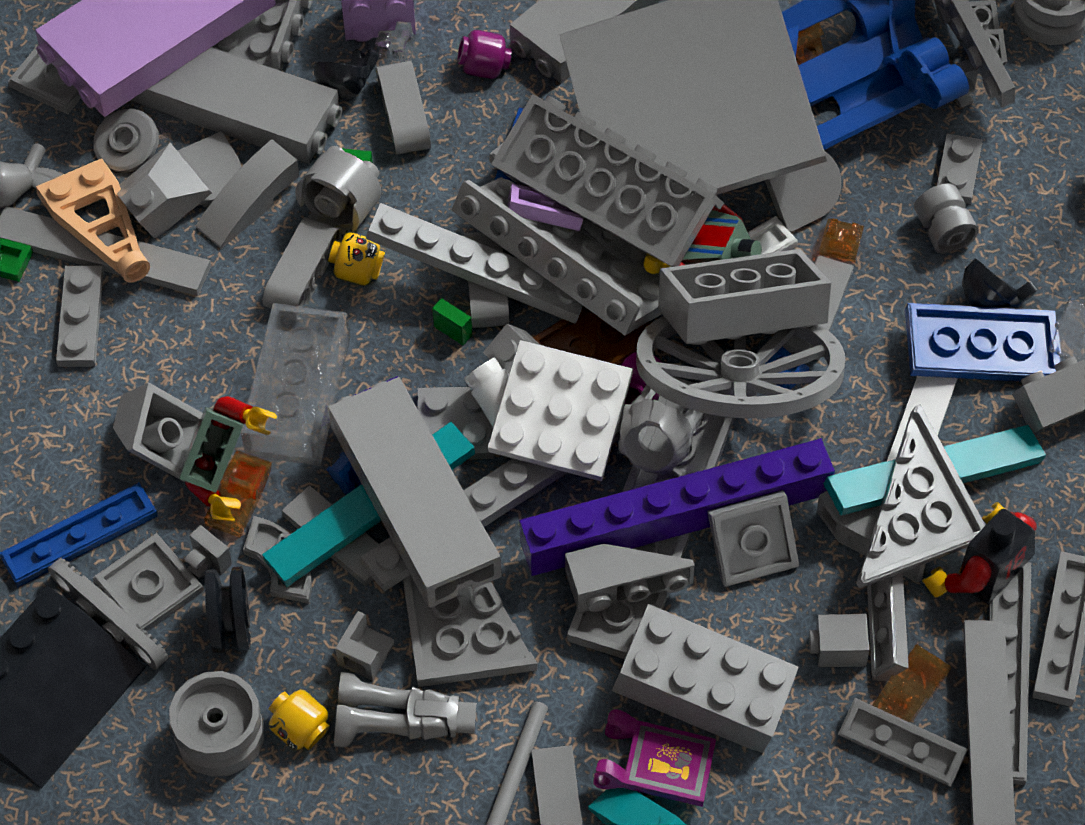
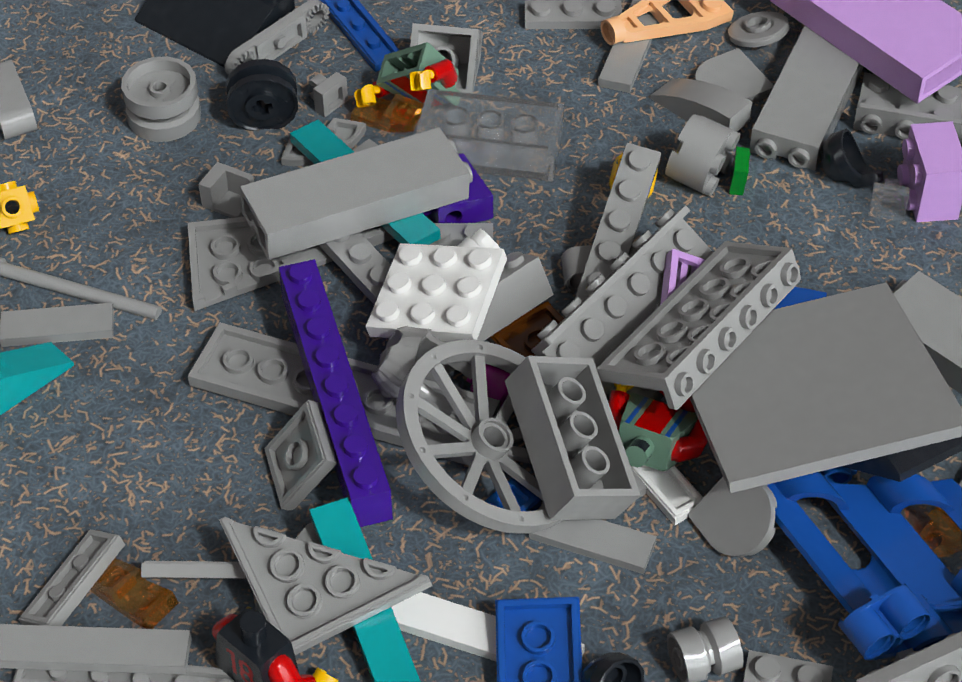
camera: 90 degrees right, 10 degrees down
light grey tile [92,533,204,631] -> none
light grey slope [117,143,212,239] -> none
light grey beam [263,217,341,318] -> none
yellow head [268,690,330,750] -> none
light grey piece [334,672,477,748] -> none
light grey beam [376,61,431,155] -> none
green tile [432,298,472,346] -> none
magenta head [457,30,511,79] -> none
light grey slope [565,544,695,613] -> none
magenta flag [593,709,716,807] -> none
light grey brick [612,604,799,753] -> none
light grey brick [809,614,869,667] -> none
clear orange tile [819,218,864,262] -> none

